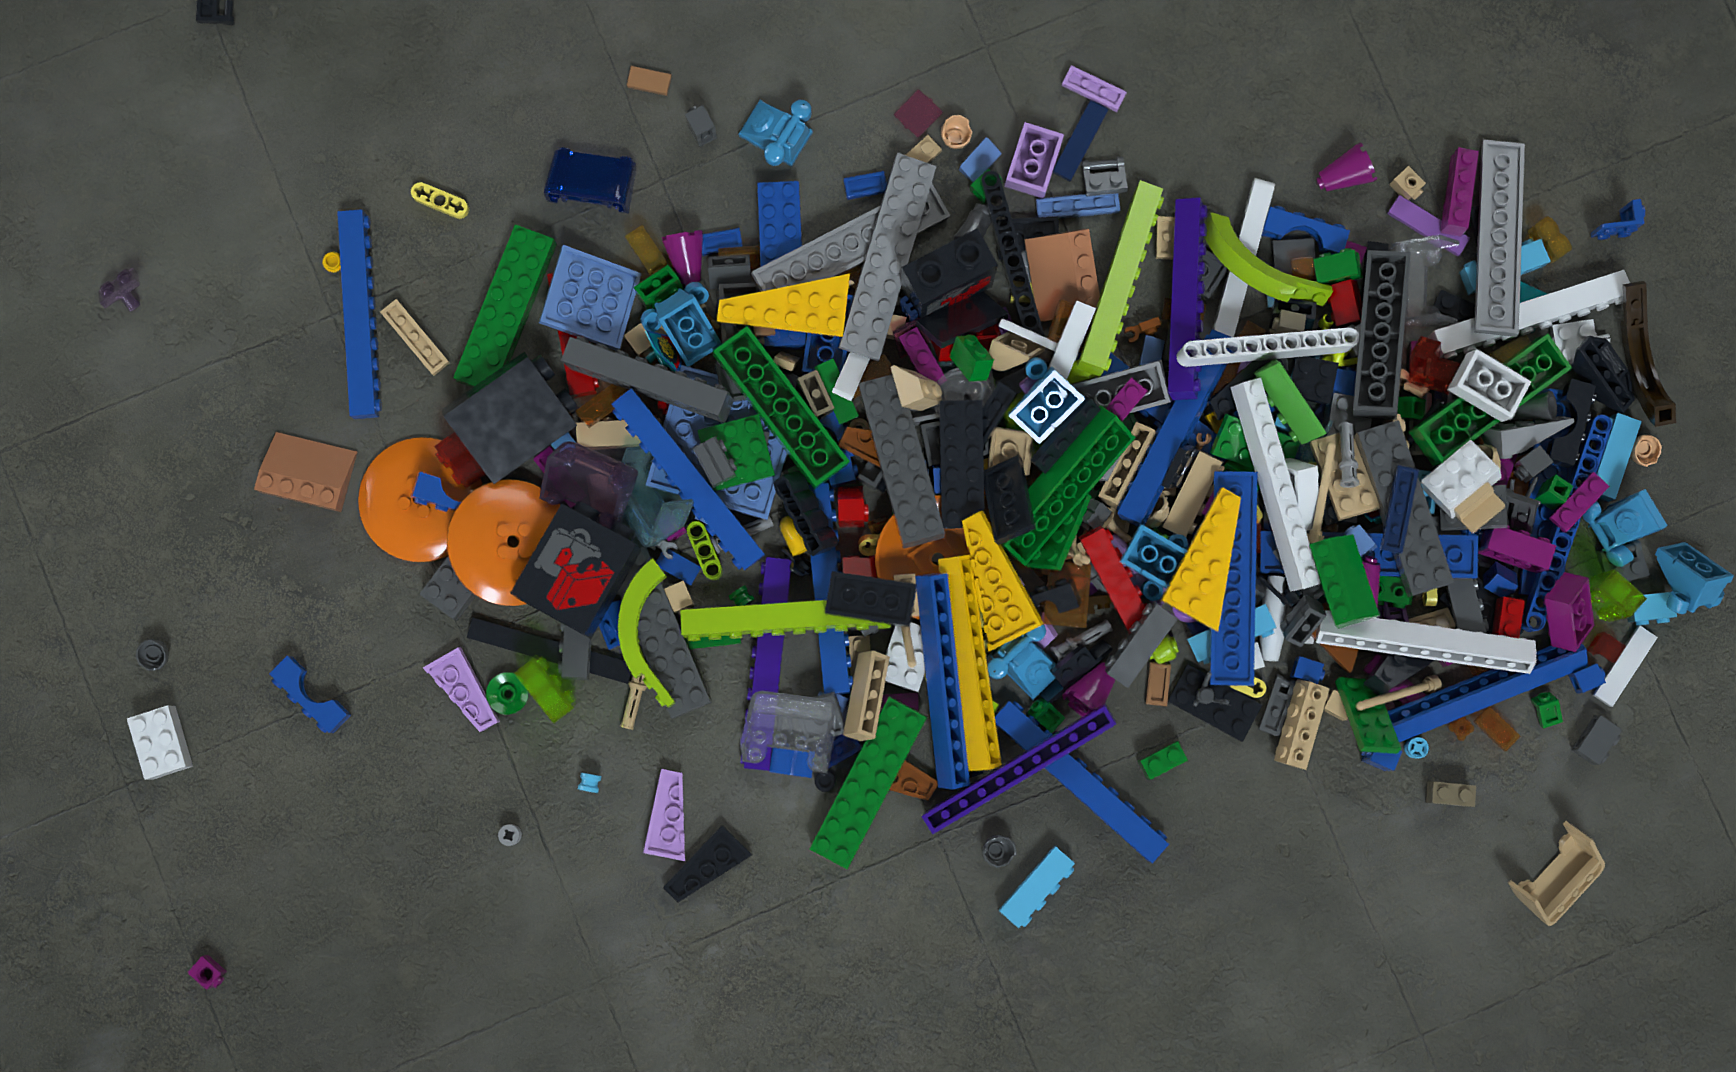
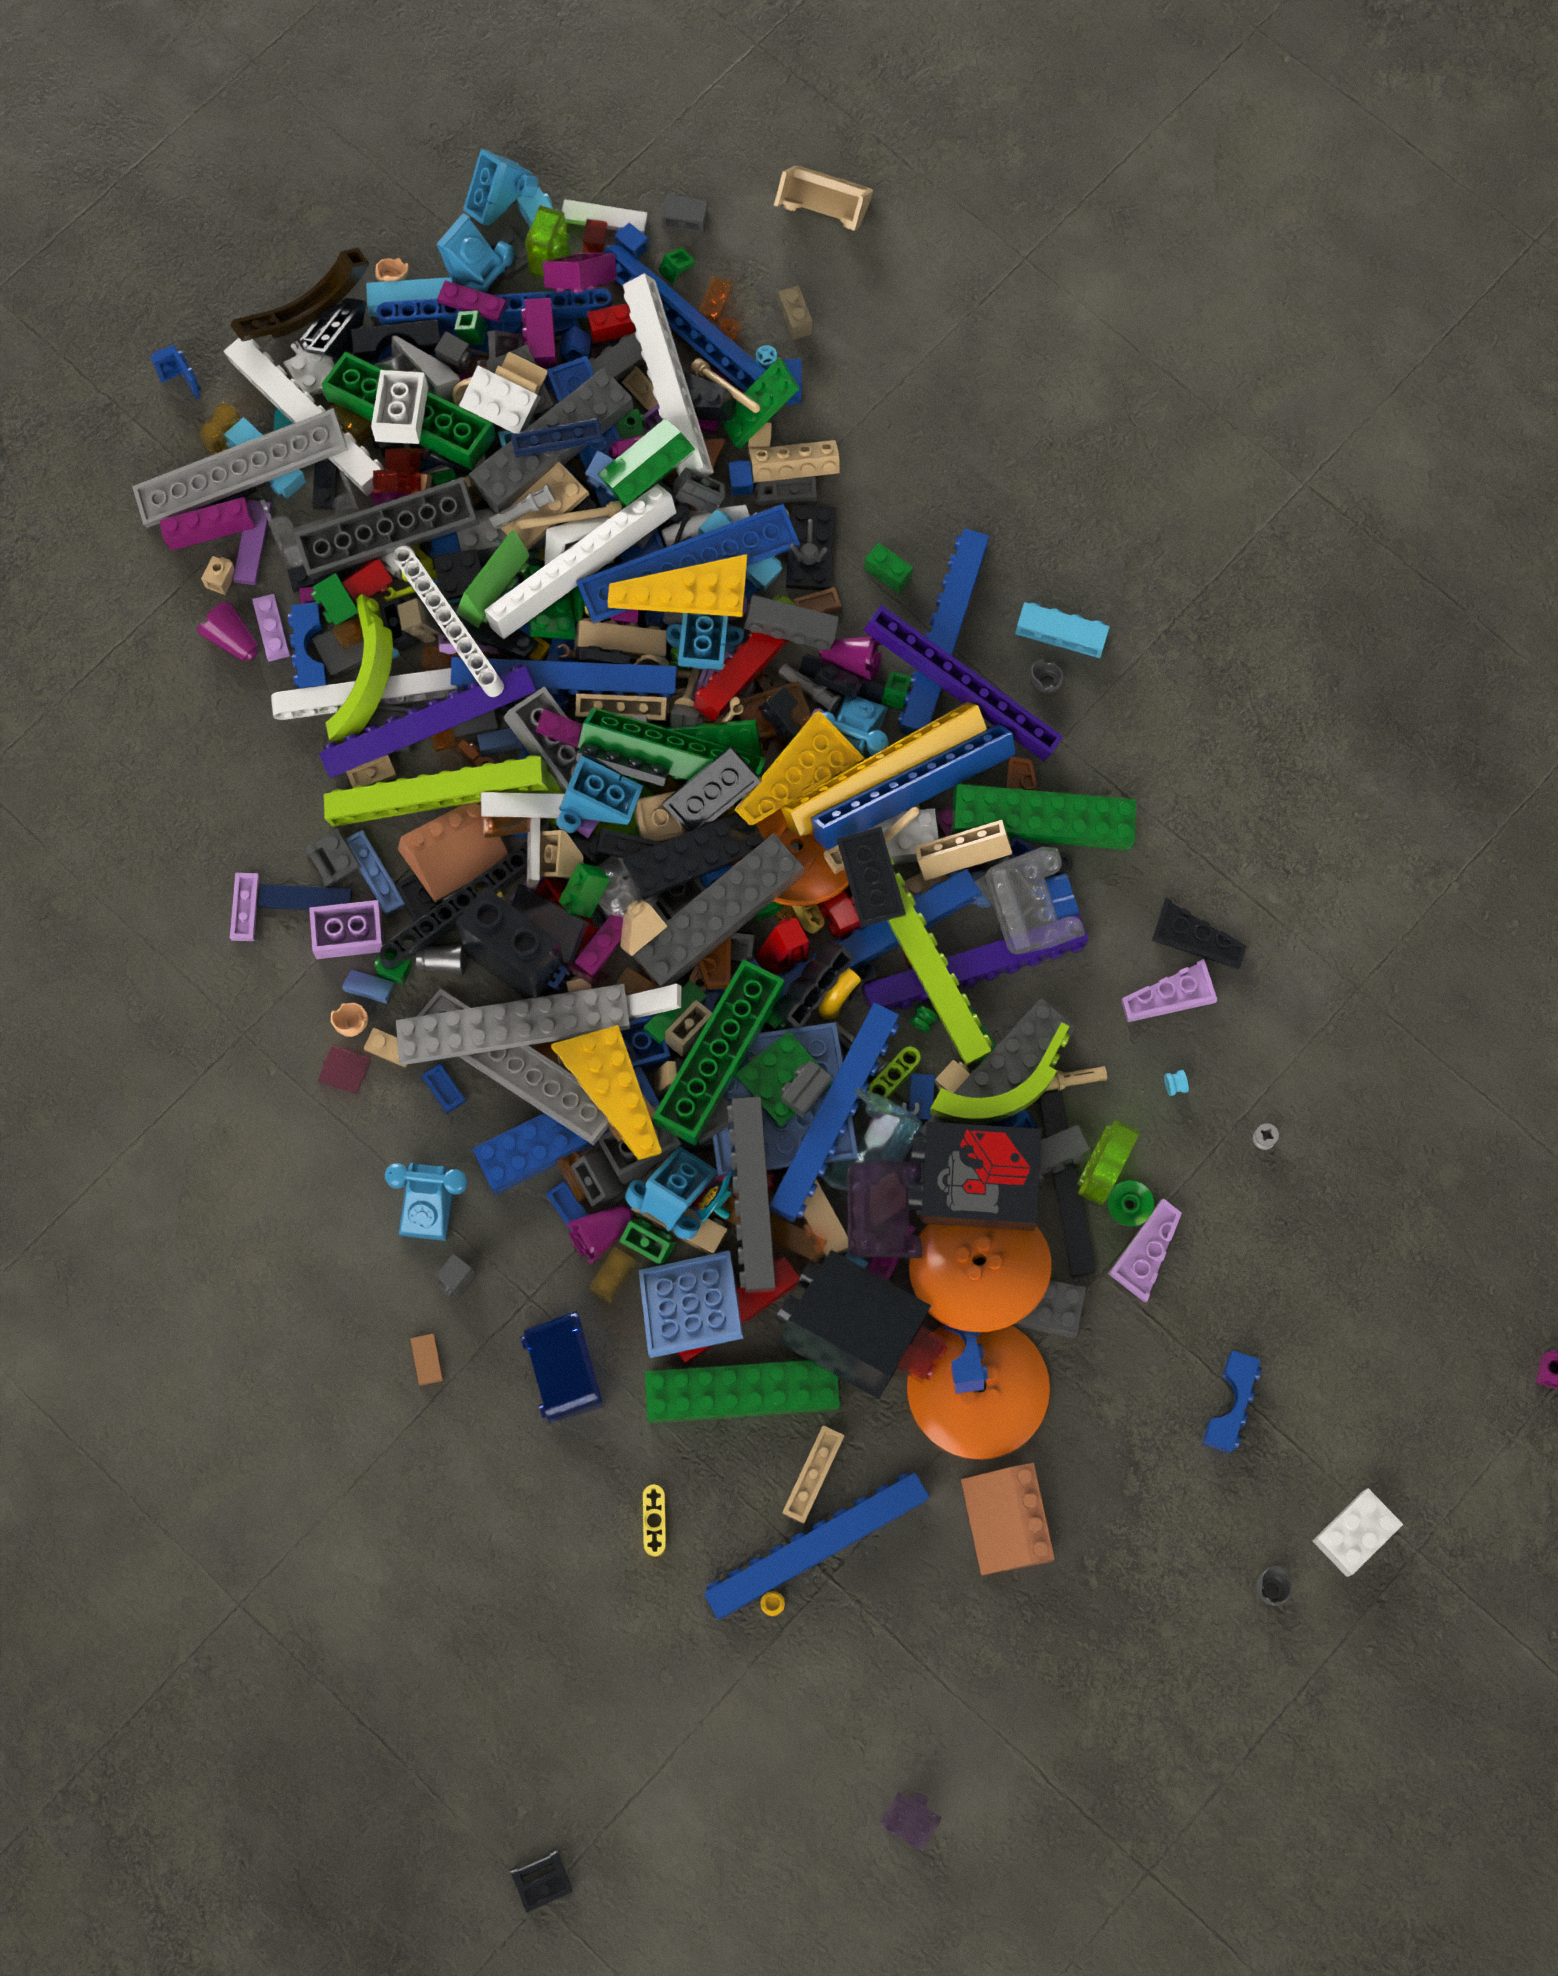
camera: 115 degrees left, 10 degrees down
none -> lavender plate [252,594,290,662]

